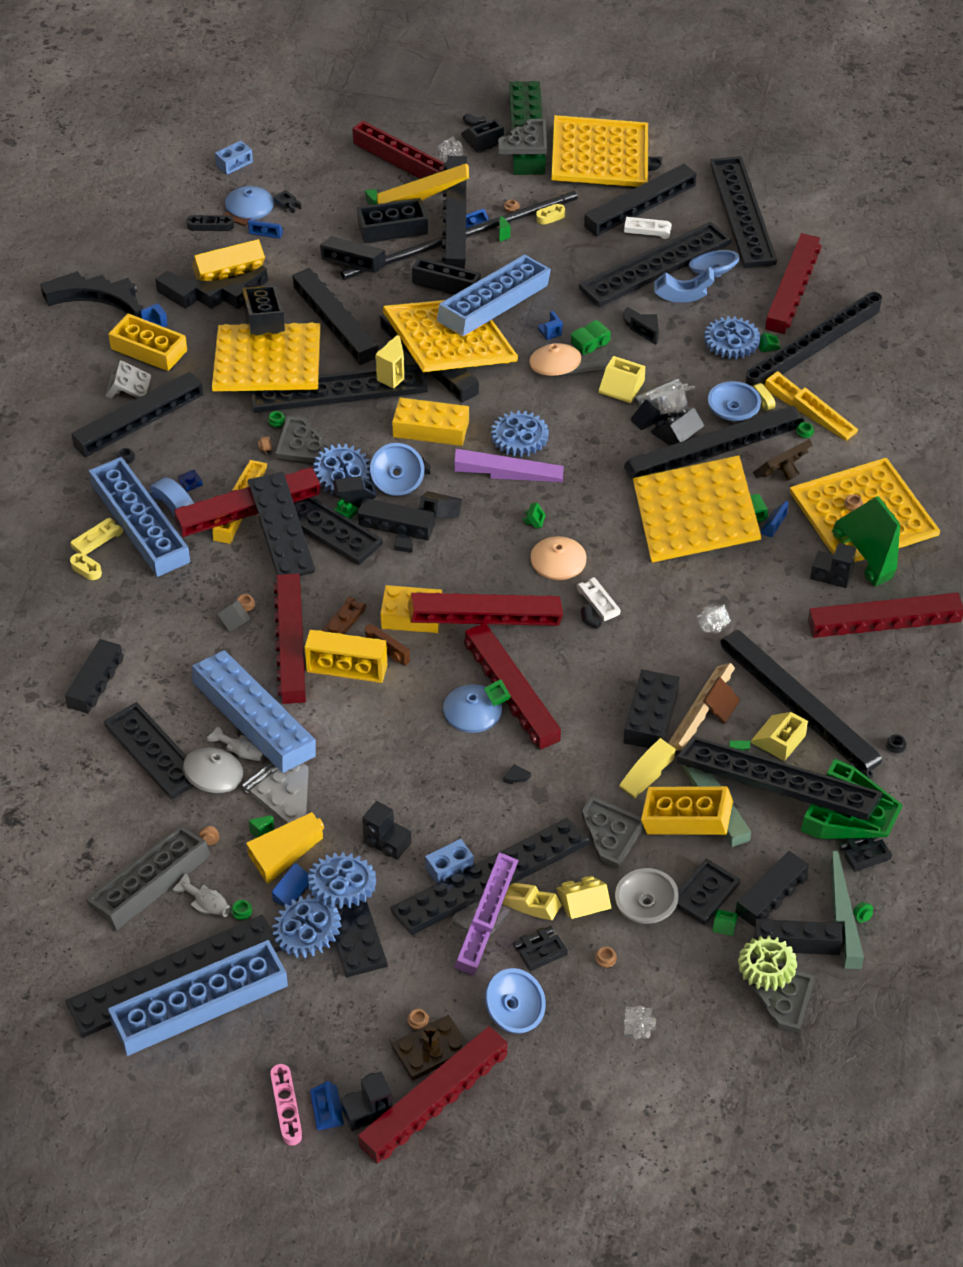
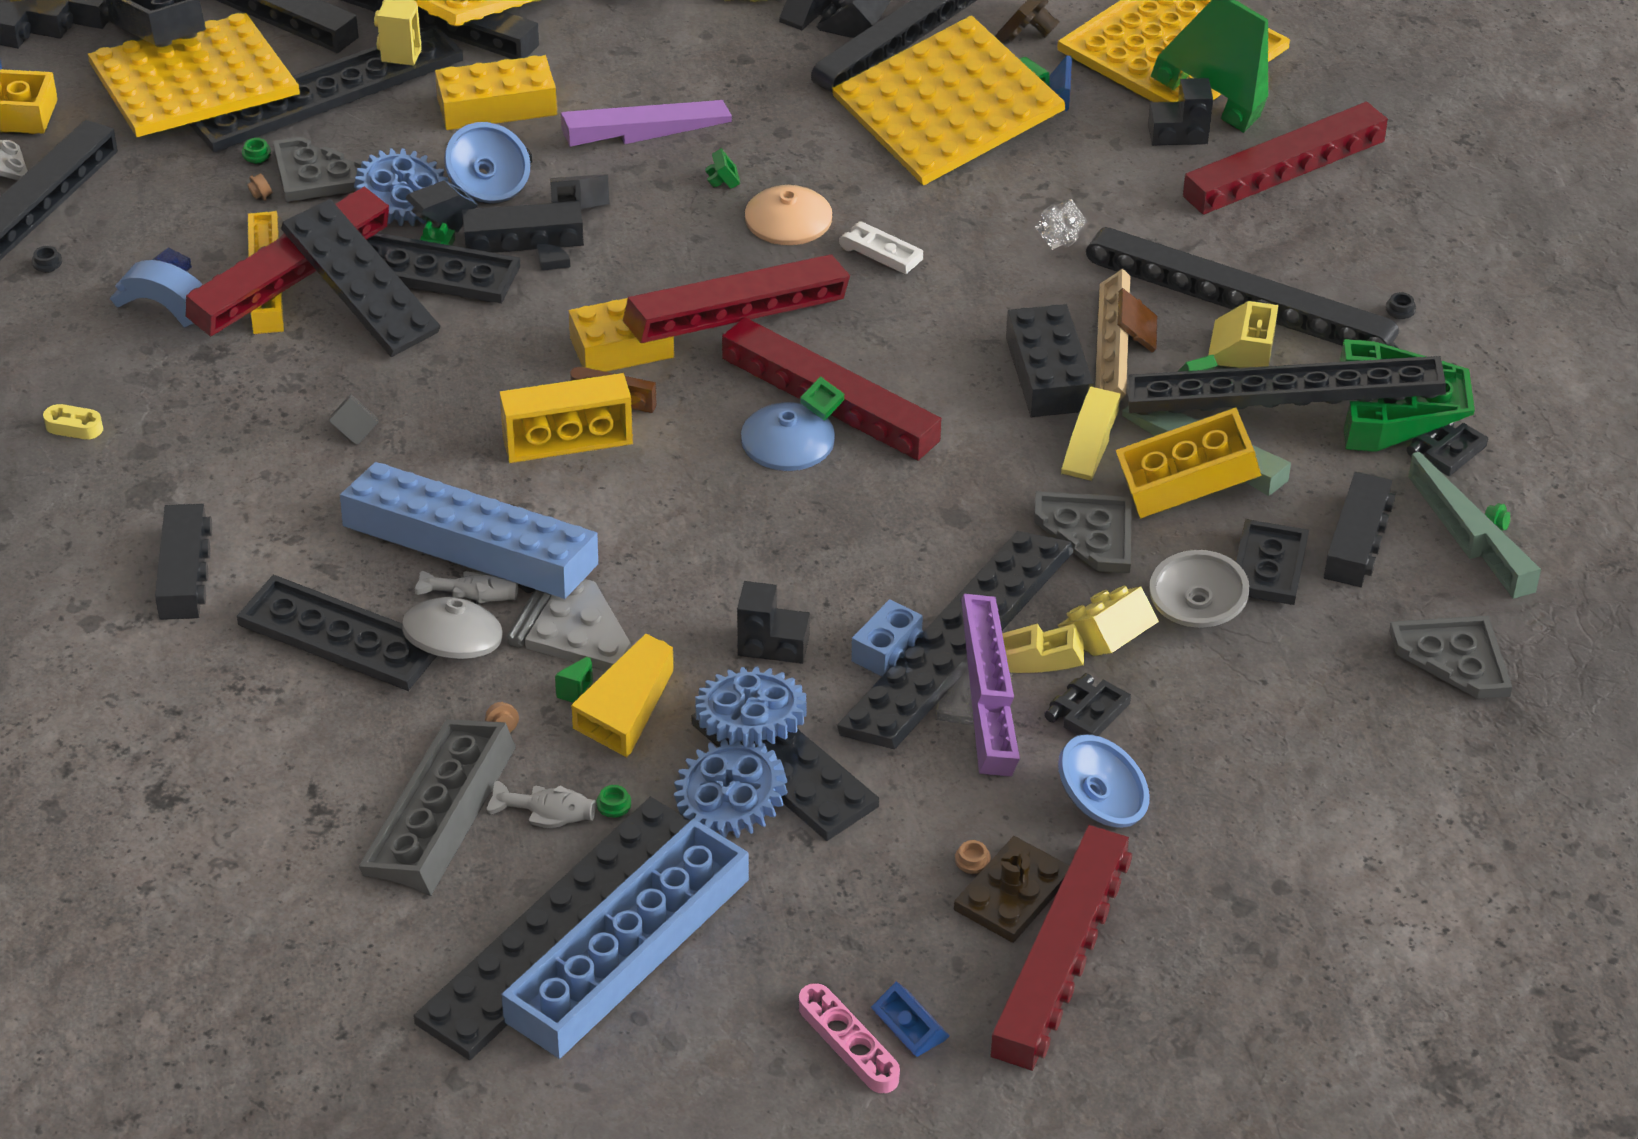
camera: 25 degrees left, 5 degrees down
light yellow plate [70,518,123,555] -> none
medium blue brick [89,457,190,577] -> none
medium nougat plate [237,594,255,612] -> none
blue slope [272,863,309,907] -> none
dark red brick [274,573,306,704] -> none
reddish brown plate [321,596,366,635] -> none
black brick [341,1071,393,1132] -> none
medium blue gear [491,410,549,457] -> none
black tile [503,764,531,784] -> none
black arm [580,605,602,629] -> none
medium nougat plate [595,947,617,968] -> none
clear brick [624,1006,656,1039] -> none
green slope [713,909,738,936] -> none
yellowish green gear [738,935,797,991] -> none
black brick [754,919,843,955] -> none
medium nougat plate [844,494,863,511] -> none

